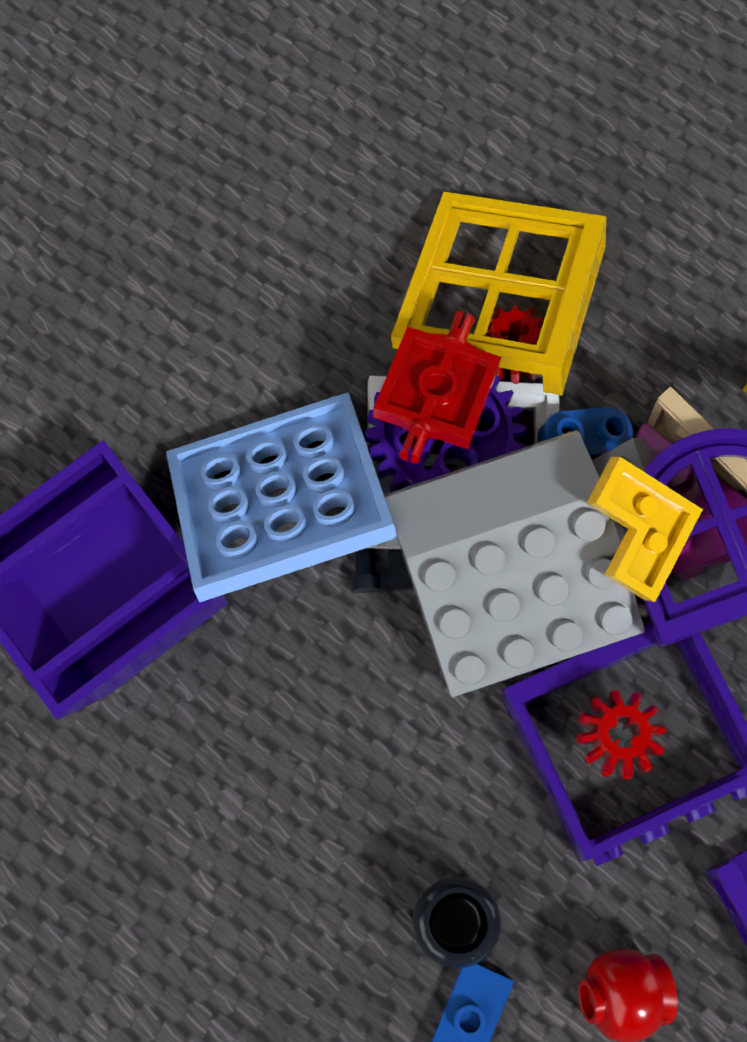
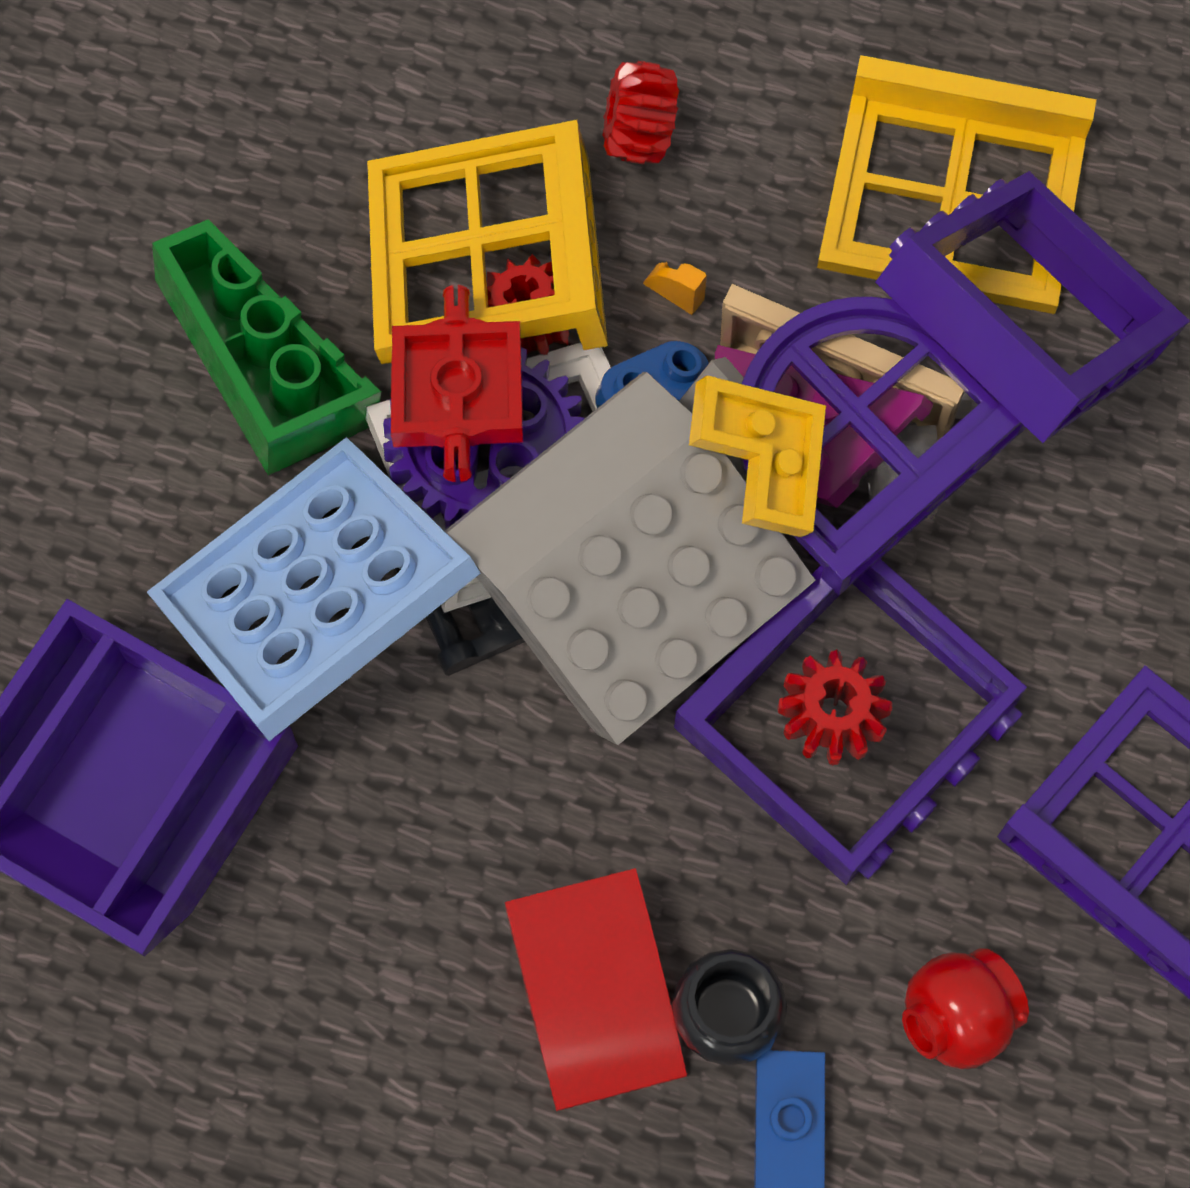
camera: 25 degrees left, 5 degrees down
none -> green wedge [152,219,381,476]
none -> red slope [505,868,687,1112]
none -> red gear [602,61,679,164]
none -> light orange tile [643,262,707,315]

